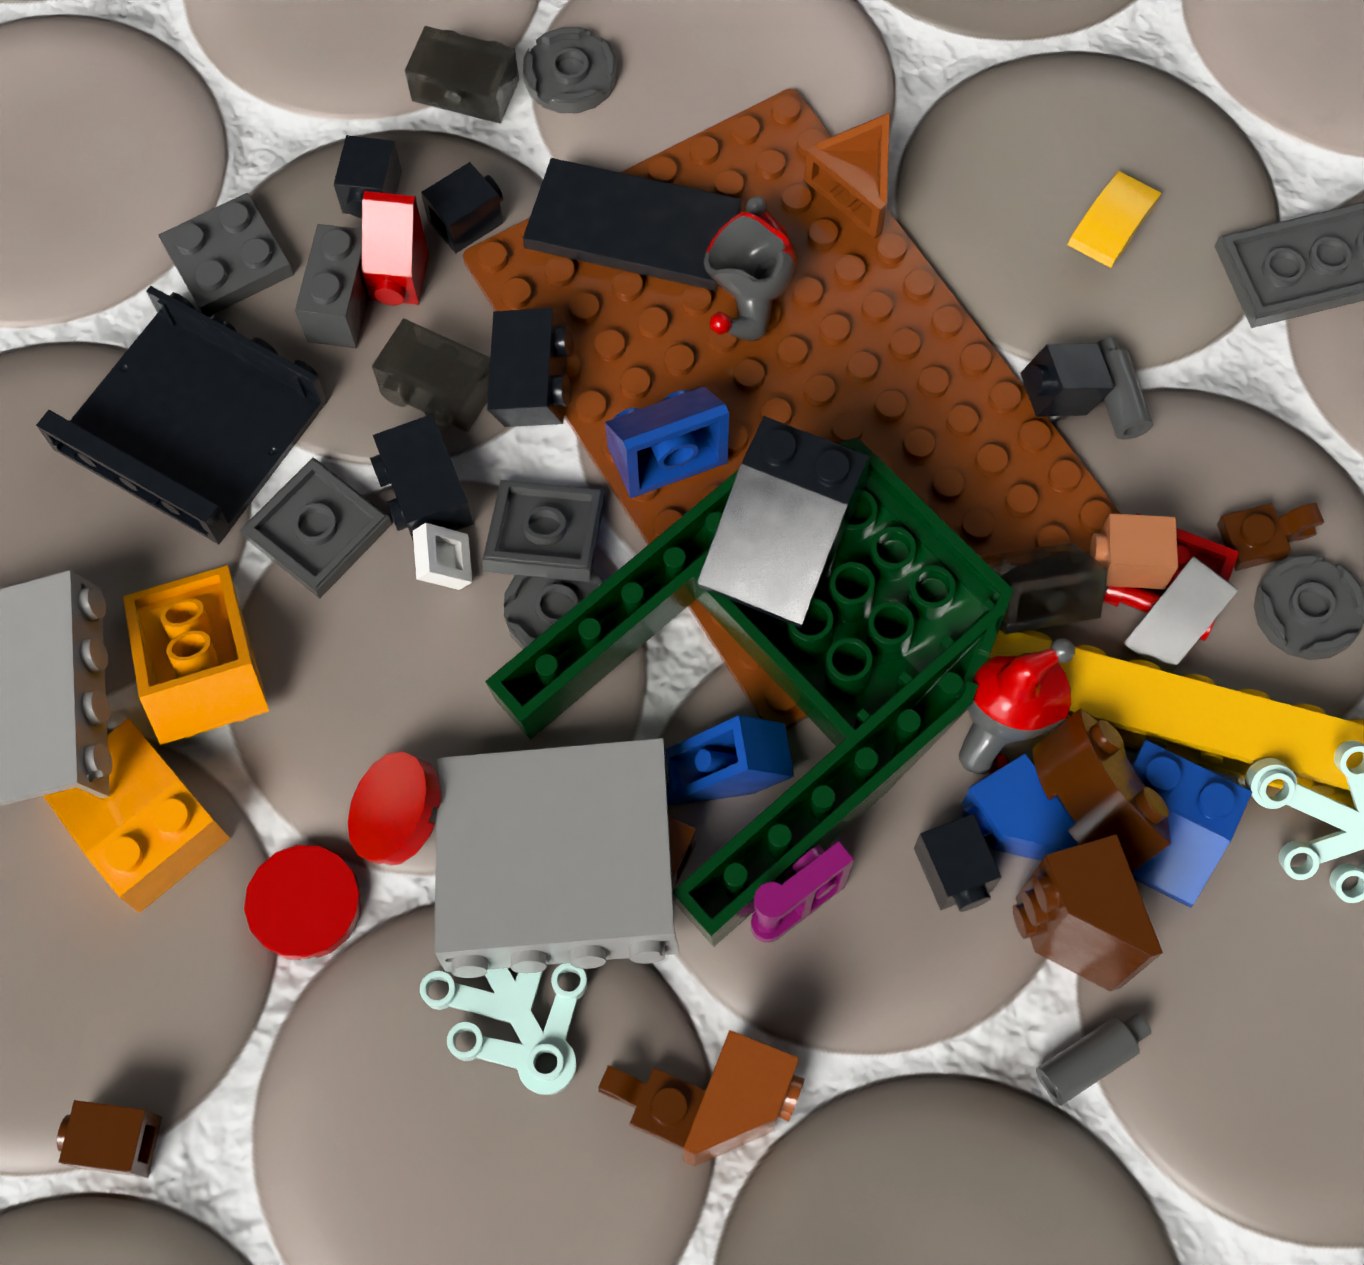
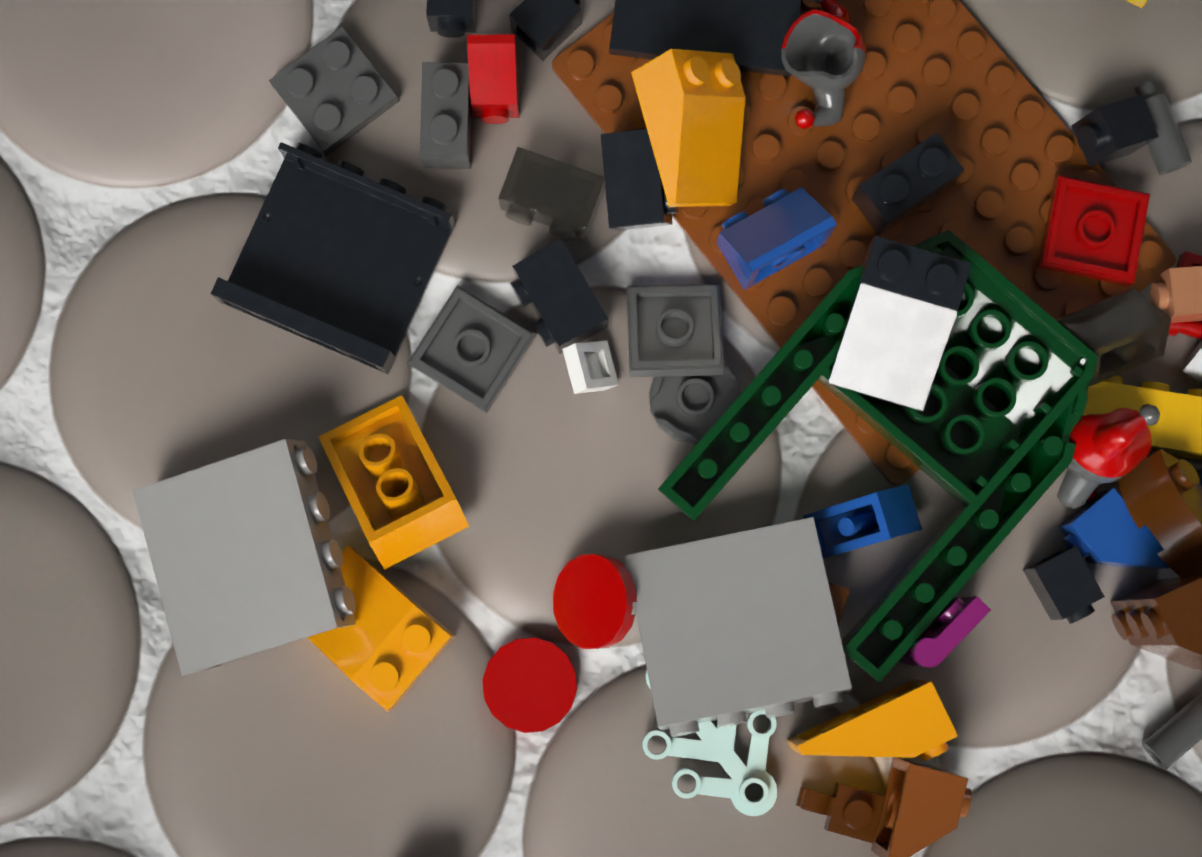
camera: 10 degrees left, 15 degrees up
none -> light orange slope [631,49,745,207]
none -> light orange slope [787,679,958,761]
none -> black brick [852,132,965,236]
none -> red tile [1038,175,1150,286]

